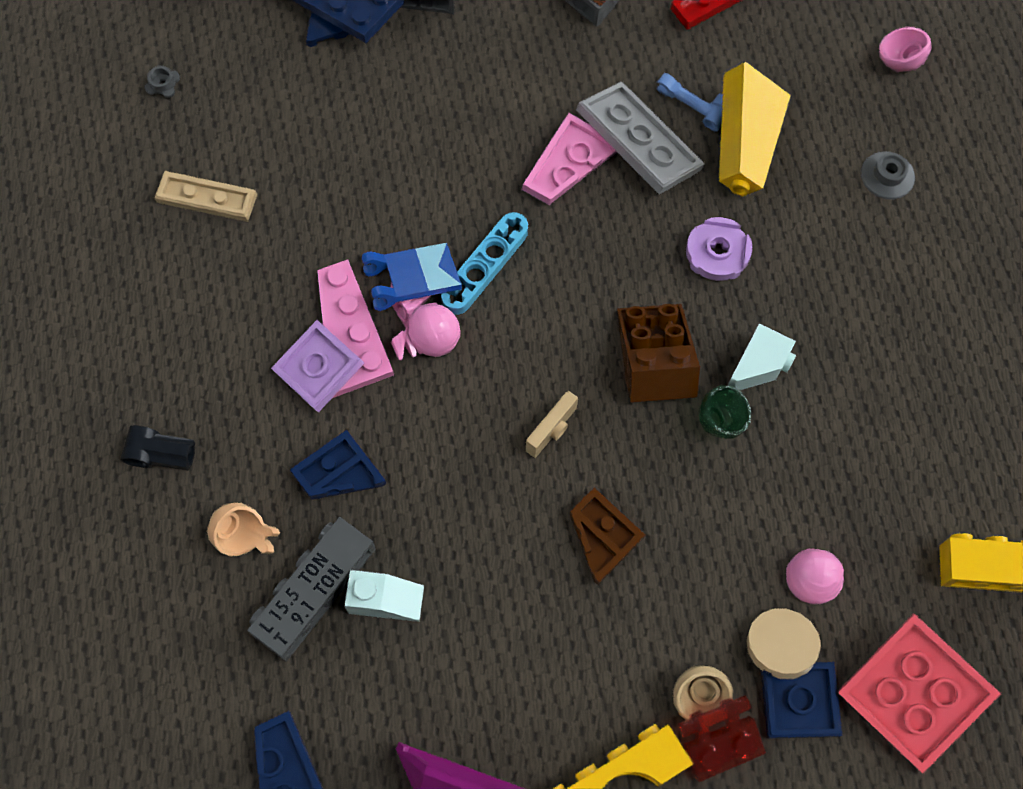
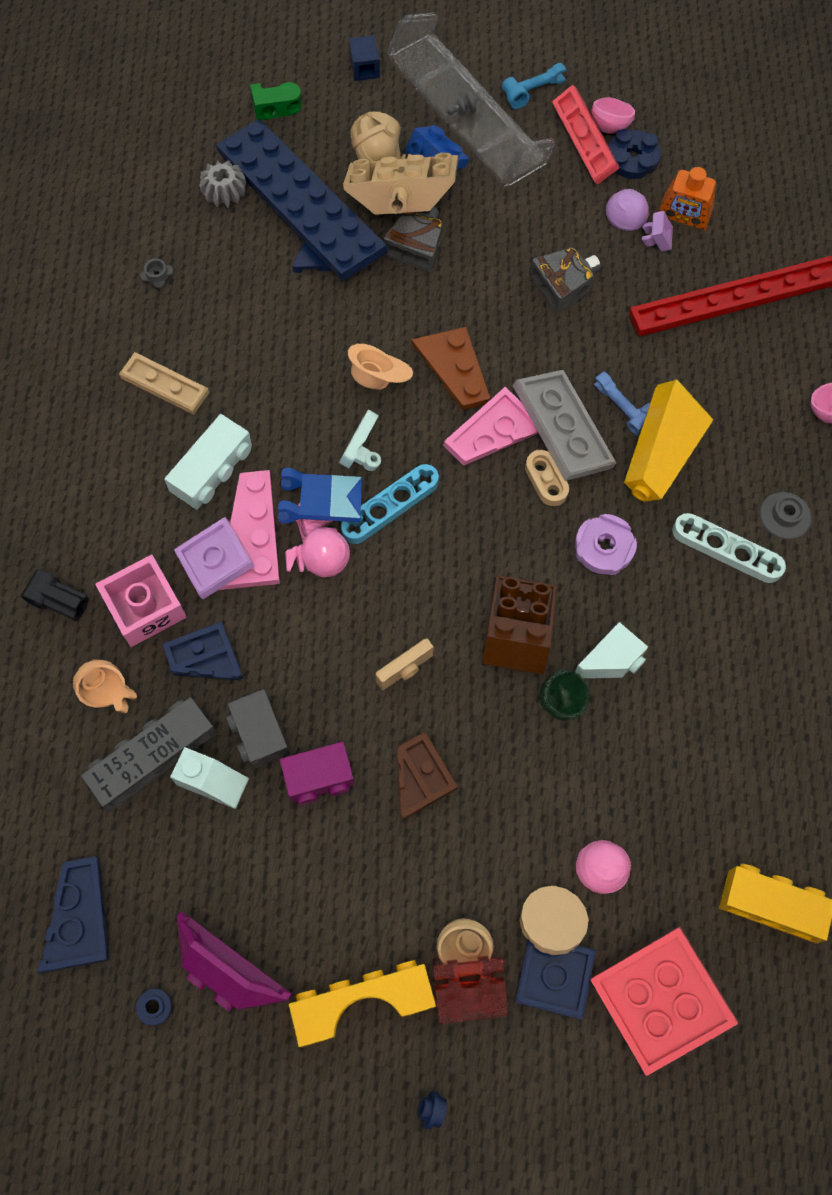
camera: 15 degrees right, 0 degrees up
none -> bright pink brick [95,555,187,647]
none -> light aqua brick [164,414,252,510]
none -> dark grey brick [226,689,290,769]
none -> magenta brick [280,742,354,805]
none -> light aqua piece [339,409,381,471]
none -> light nougat piece [348,344,413,390]
none -> dark orange wing [411,327,490,410]
none -> tan plate [525,450,569,506]
none -> light aqua beam [672,513,786,583]

